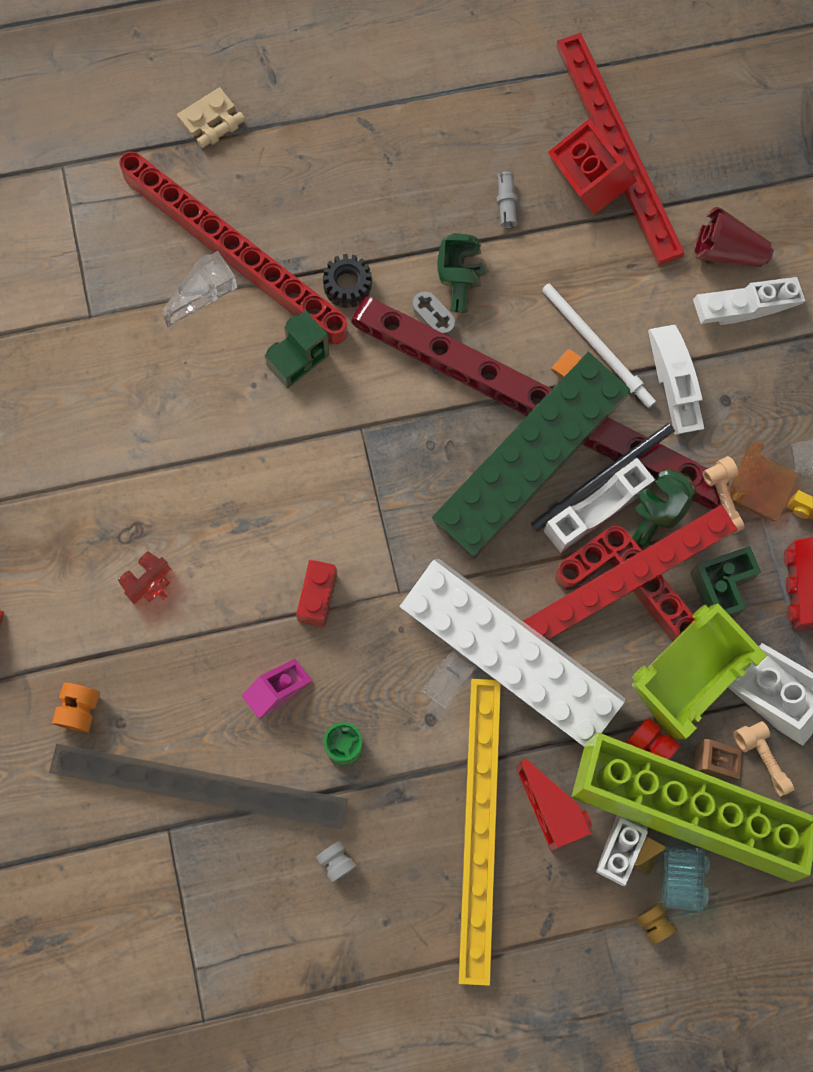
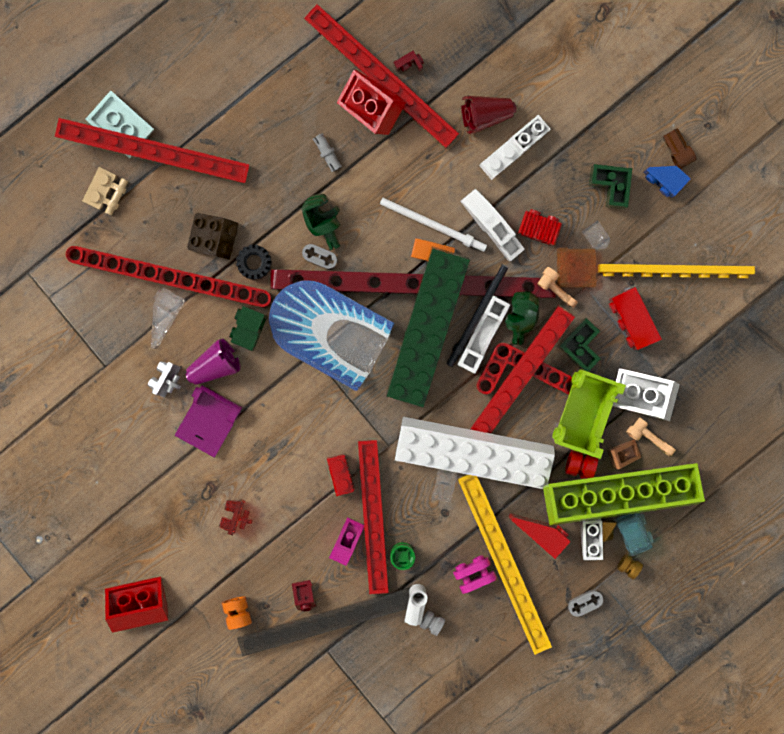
camera: 20 degrees left, 15 degrees up
none -> red plate [54,118,250,183]
none -> light aqua plate [85,91,155,159]
none -> light grey hips [148,361,181,398]
none -> magenta door [174,385,243,458]
none -> magenta cone [185,338,241,385]
none -> dark brown bracket [187,213,238,260]
none -> clear windscreen [269,281,394,391]
none -> dark red bracket [292,580,317,612]
none -> red plate [358,440,388,594]
none -> dark red bracket [393,50,424,72]
none -> white piece [404,584,427,626]
none -> dark pink brick [453,555,497,594]
none -> red brick [517,209,562,246]
none -> light grey beam [568,590,603,617]

